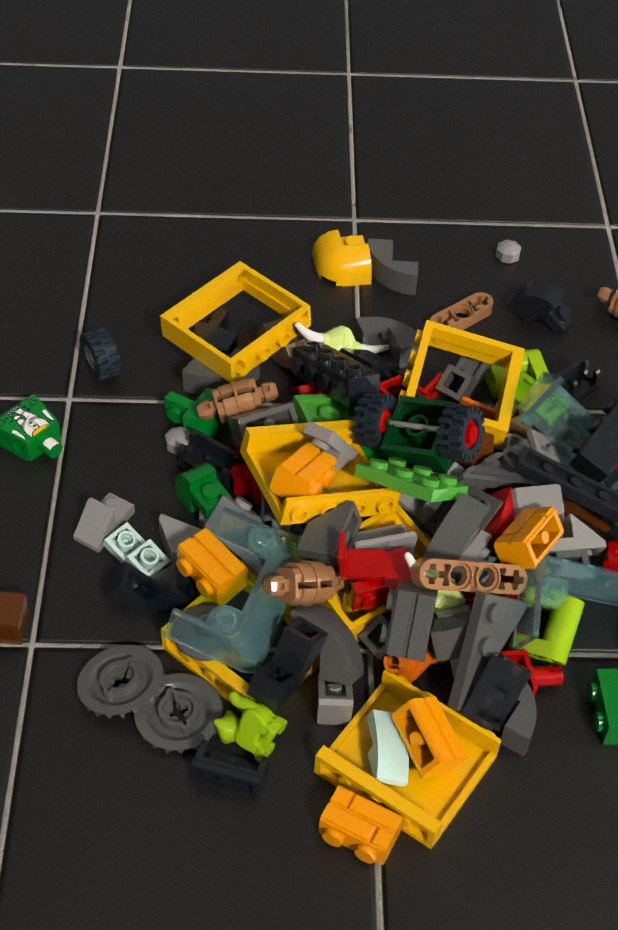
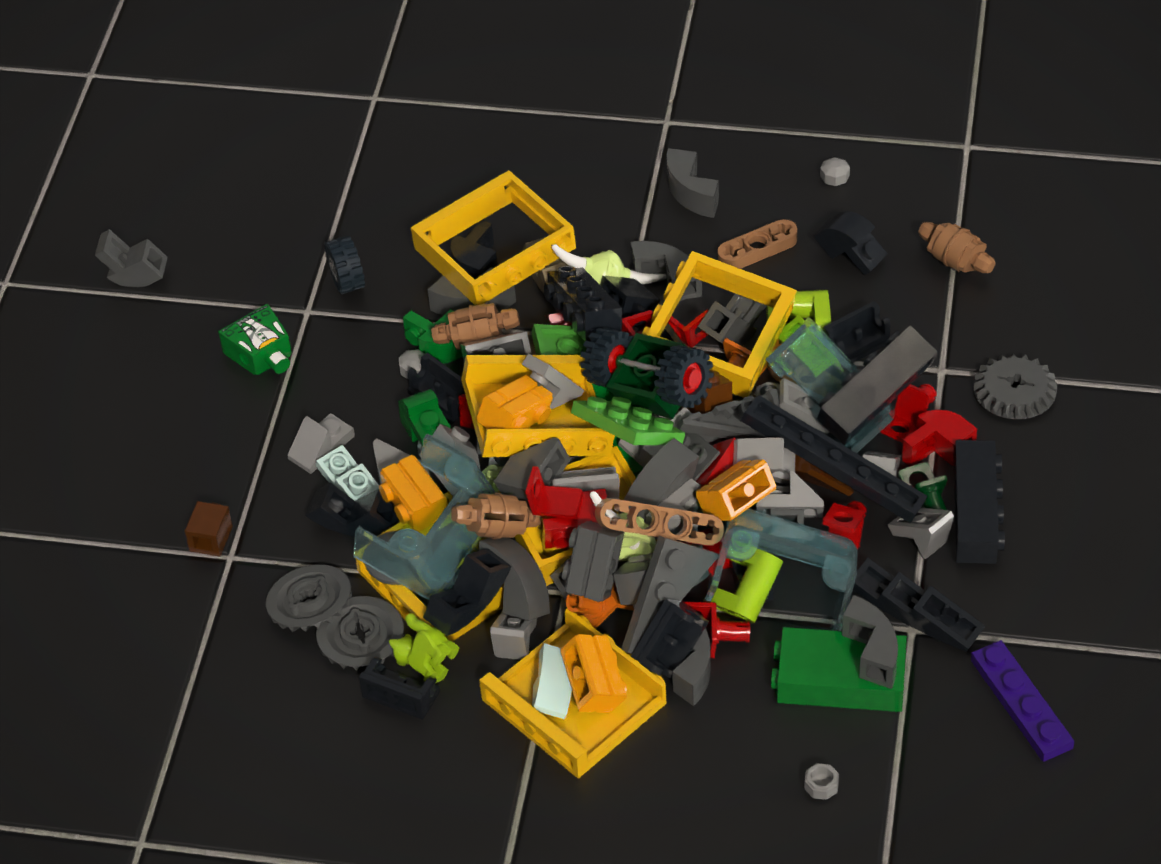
camera: 15 degrees right, 0 degrees up
yellow brick [312,229,372,286] -> none
light orange brick [318,785,404,865] -> none

